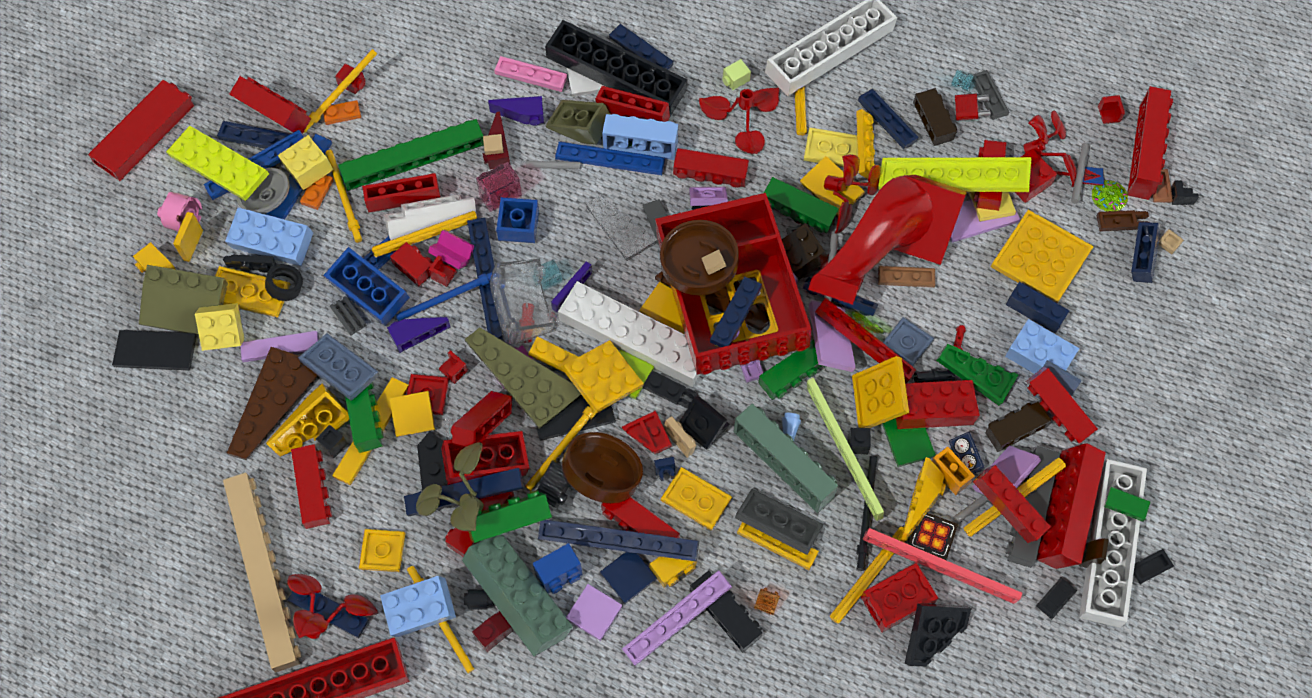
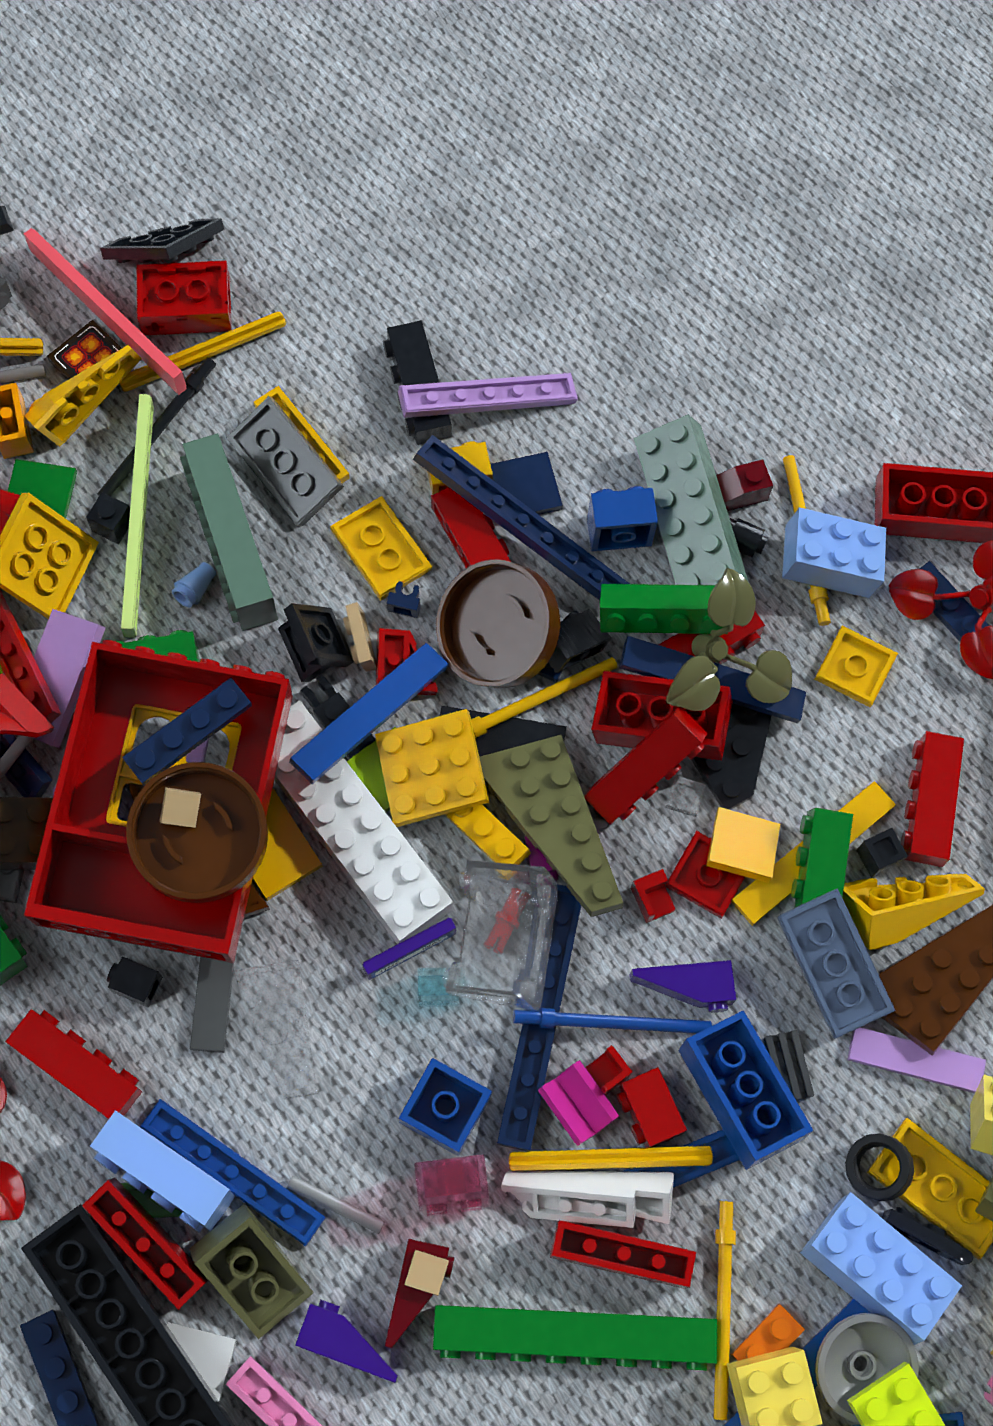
camera: 160 degrees left, 5 degrees up
lavender tile [566,584,622,641] -> none
lavender tile [689,187,728,206] -> none
clear orange tile [754,587,780,615] -> none
none -> blue tile [289,643,448,785]

